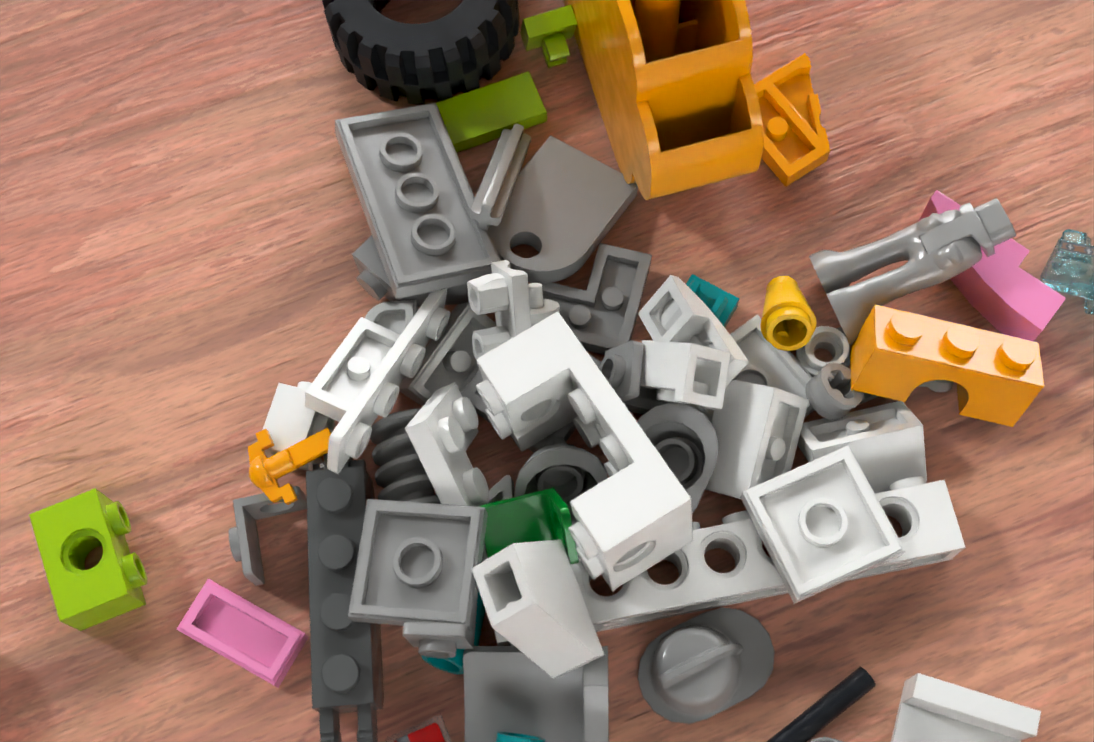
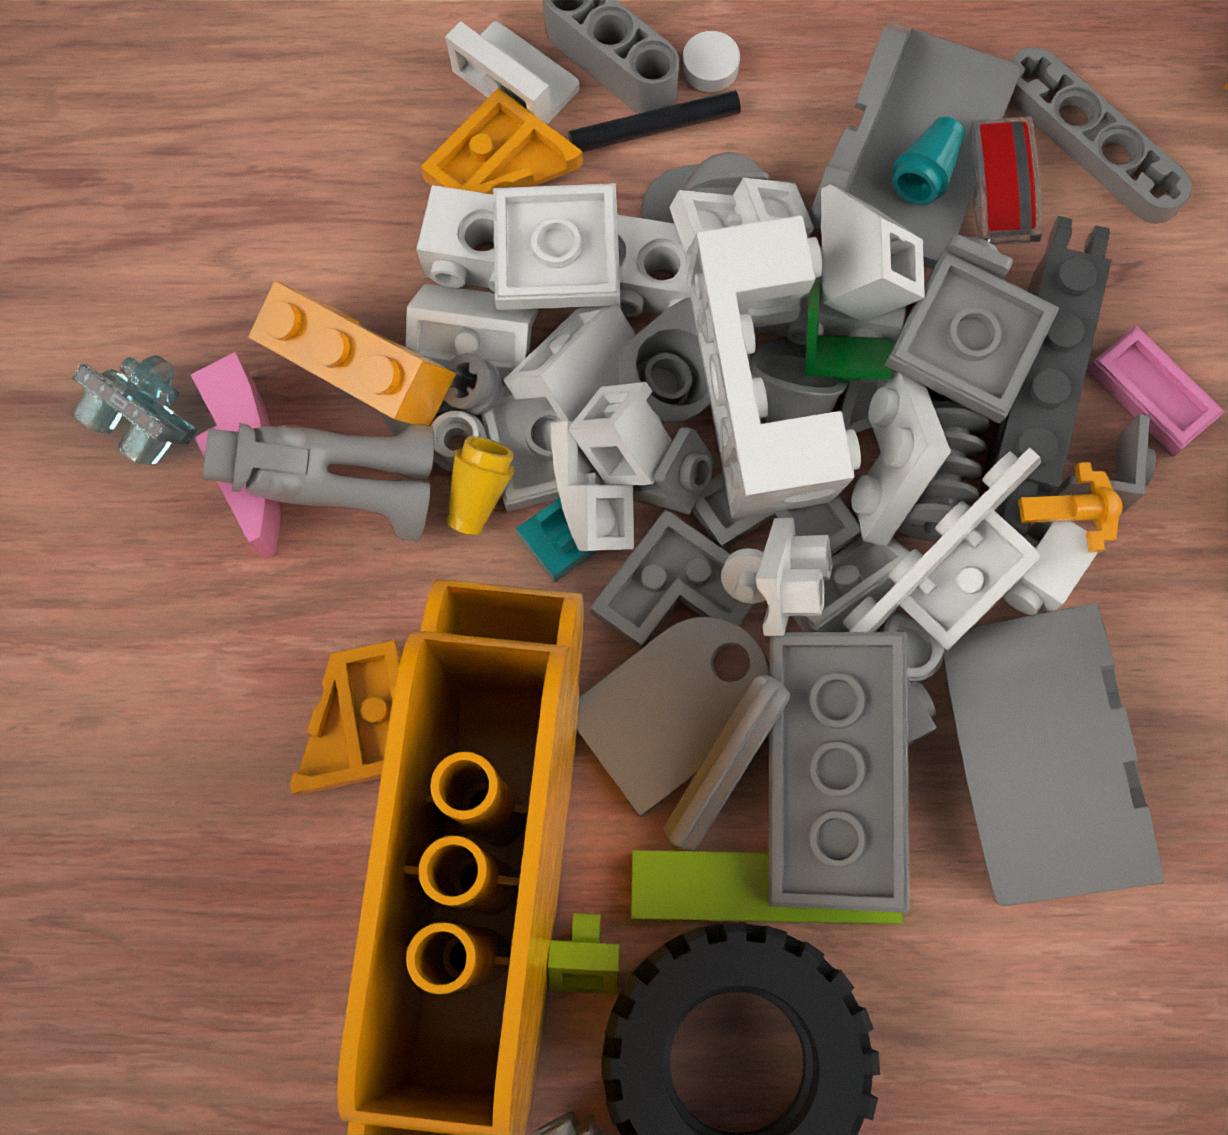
camera: 160 degrees left, 5 degrees up
none -> light orange wing [420,88,583,195]
none -> white slope [669,178,814,254]
none -> light grey panel [943,602,1165,906]

